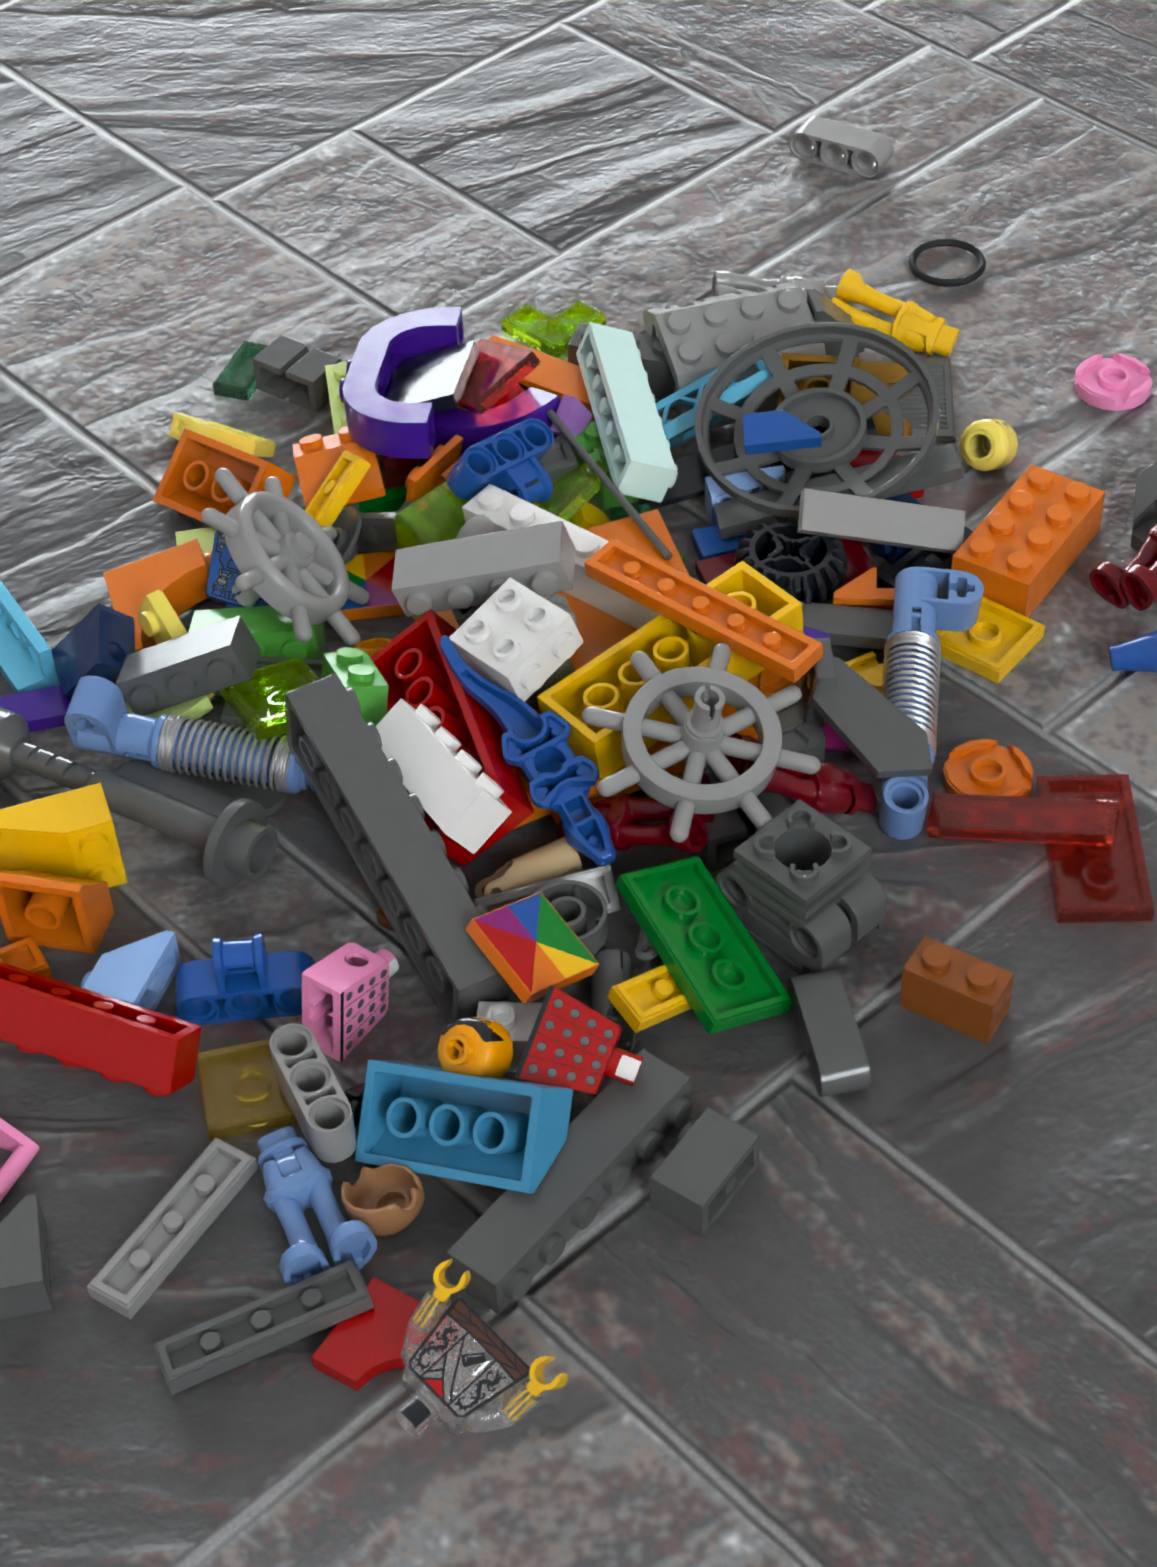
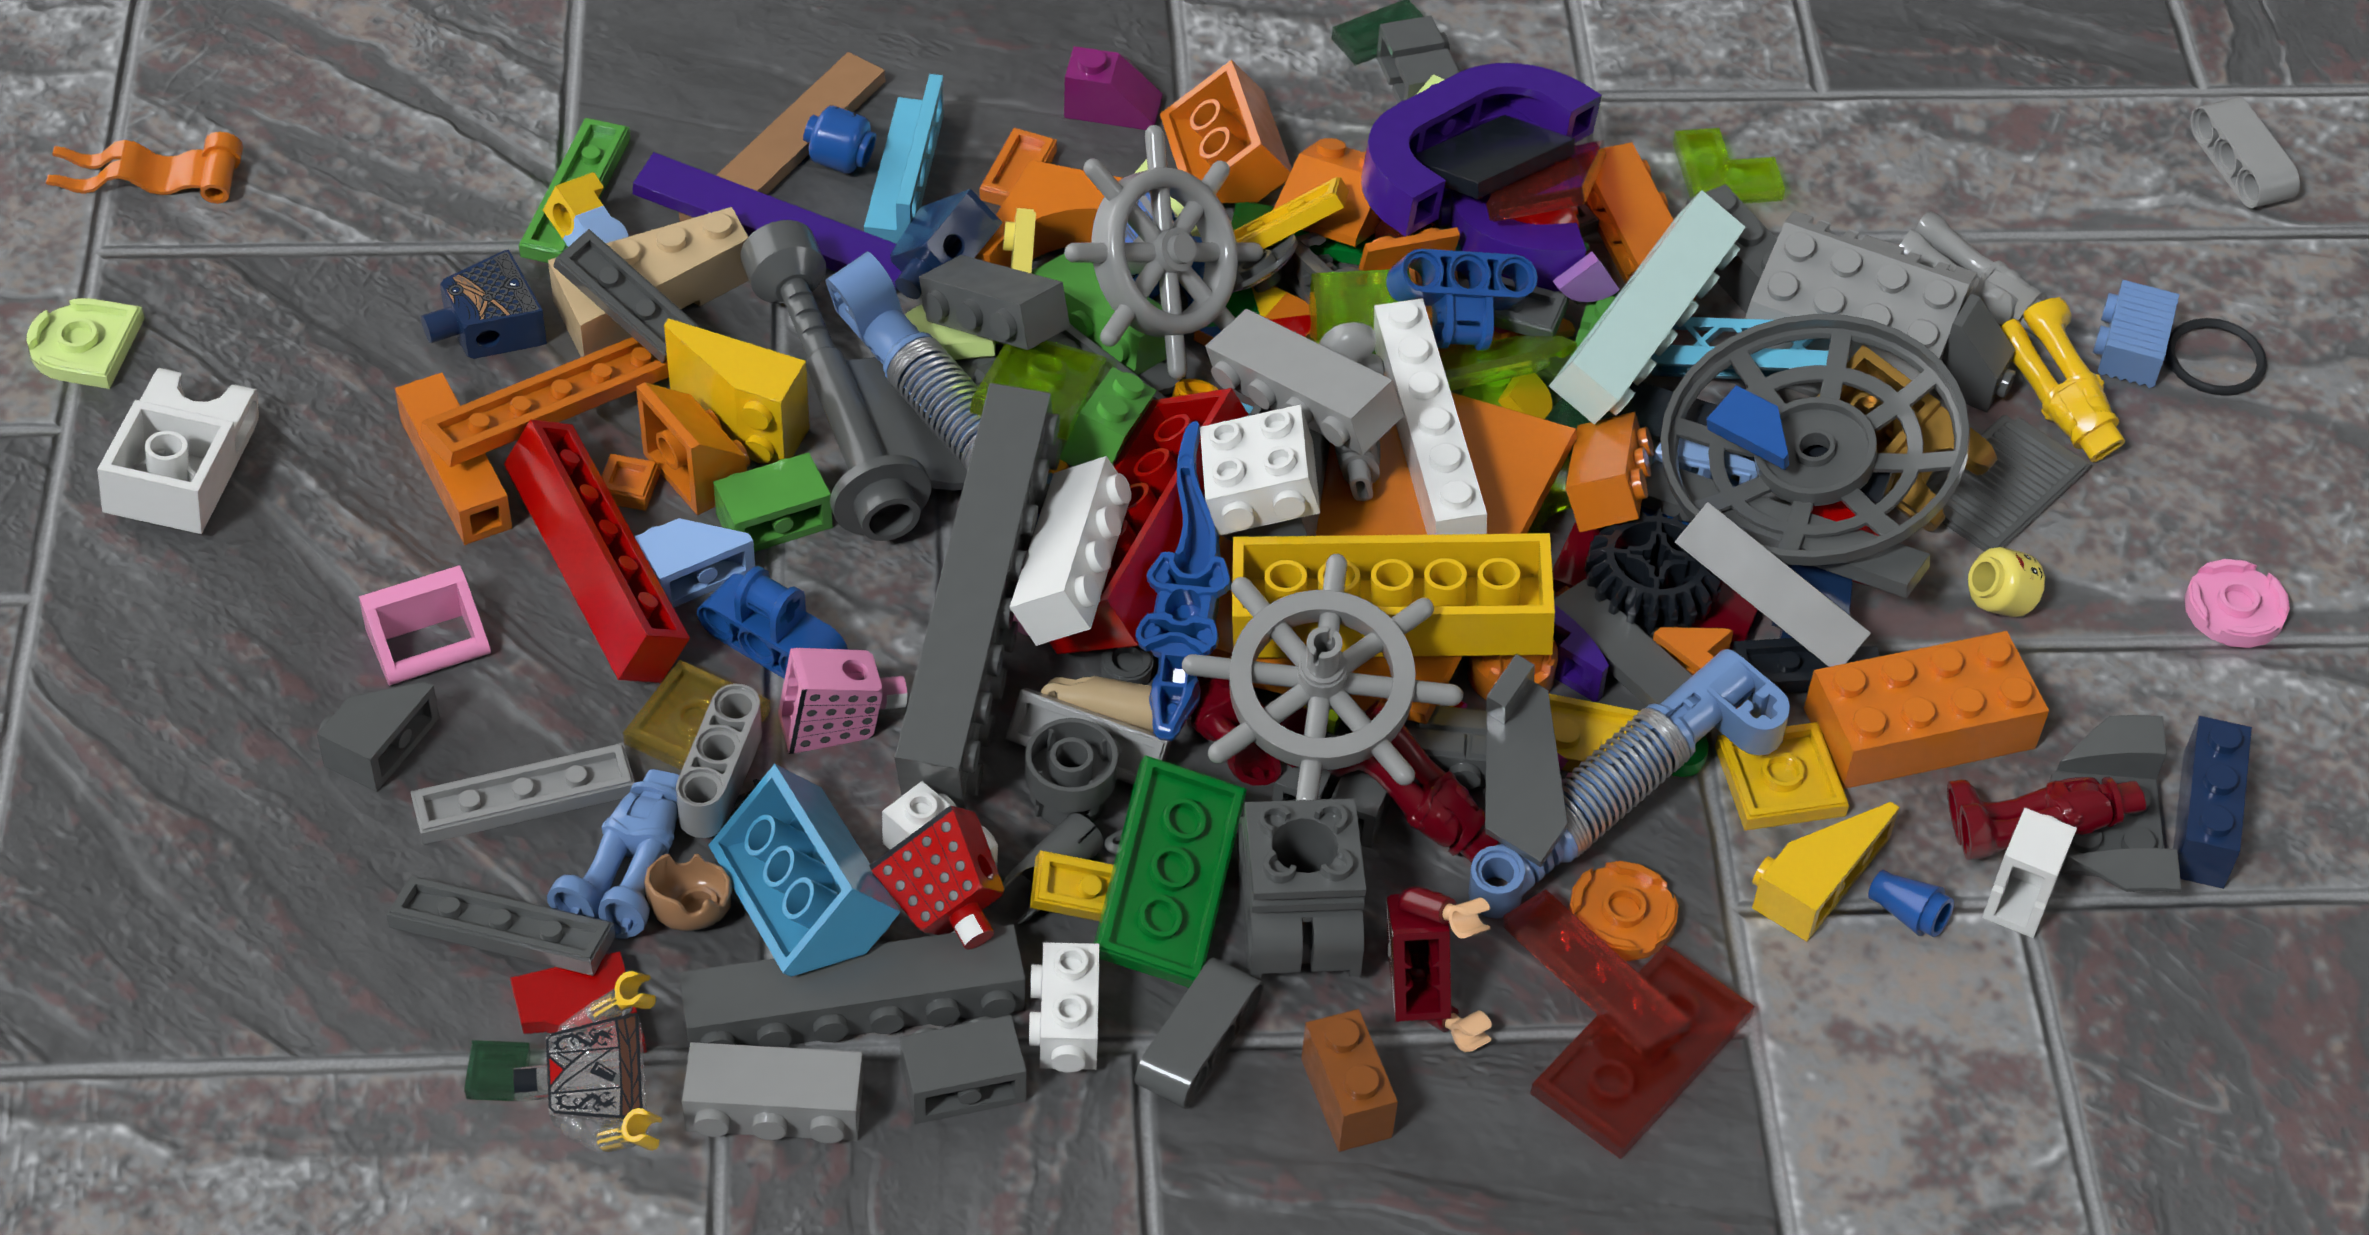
camera: 35 degrees right, 5 degrees up
light yellow hinge [169,413,276,457] -> none
light orange head [438,1017,513,1077] -> none
tile [465,891,600,1005] -> none
dark grey axle [546,409,673,560] -> none
orange plate [584,538,823,683] -> none
none -> clear green tile [464,1040,531,1102]
none -> light grey brick [682,1042,864,1143]
none -> bright green brick [713,452,833,552]
none -> orange tile [979,128,1057,206]
none -> white brick [1029,942,1099,1073]
none -> magenta slope [1064,46,1162,130]
none -> dark grey tile [1101,645,1153,685]
none -> dark red torso [1386,886,1492,1052]
none -> orange brick [1565,412,1654,532]
none -> yellow slope [1752,802,1900,942]
none -> medium blue brick [2092,280,2180,388]

